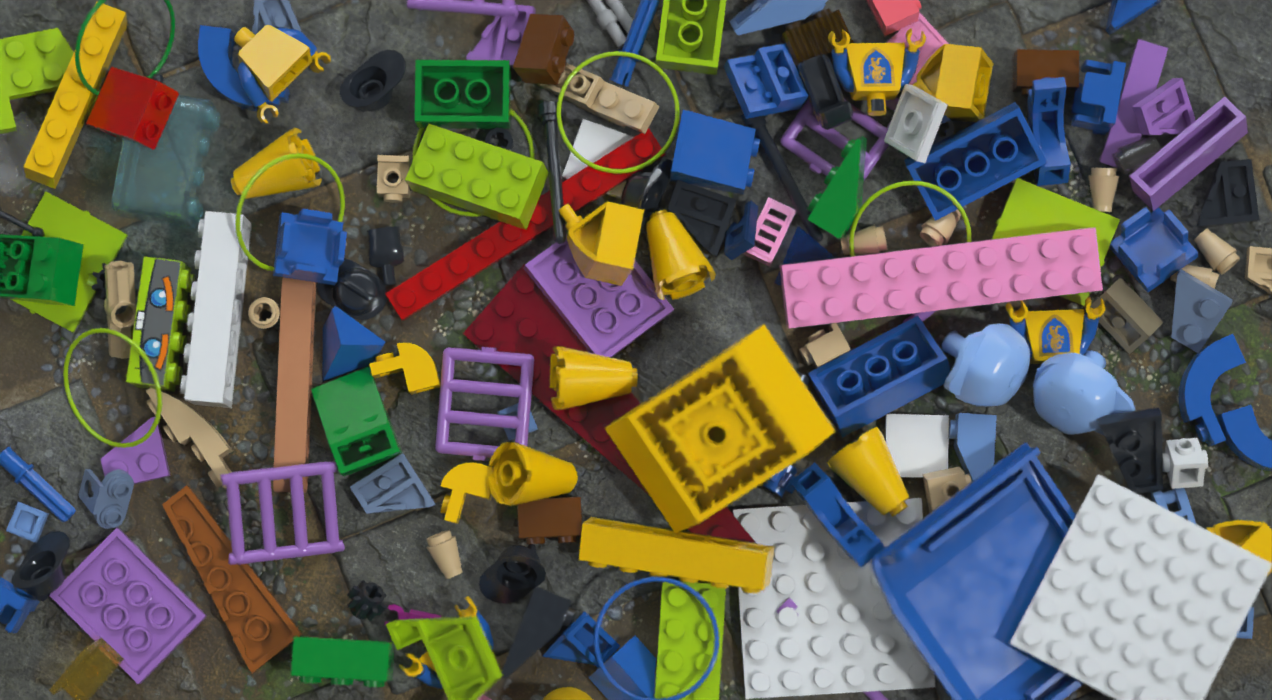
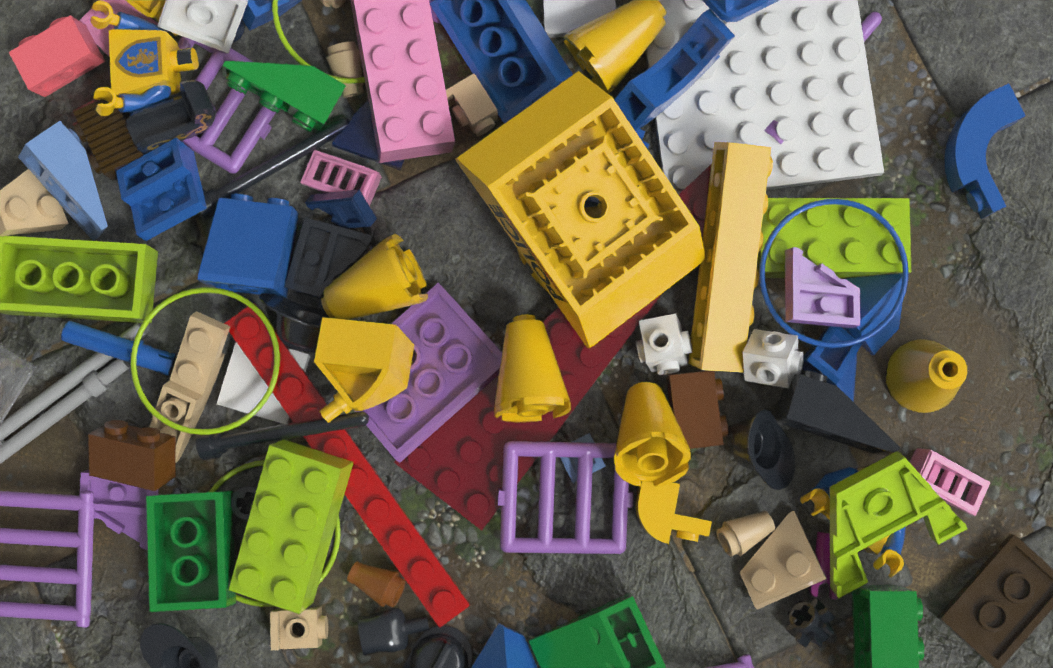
camera: 90 degrees left, 0 degrees up
sand blue wing [350,453,436,514] -> none
yellow brick [369,343,440,395] -> none
none -> dark orange cone [347,561,406,607]
none -> white brick [636,313,692,375]
none -> tan wing [740,511,826,609]
none -> white brick [743,329,804,388]
none -> wing [785,247,860,328]

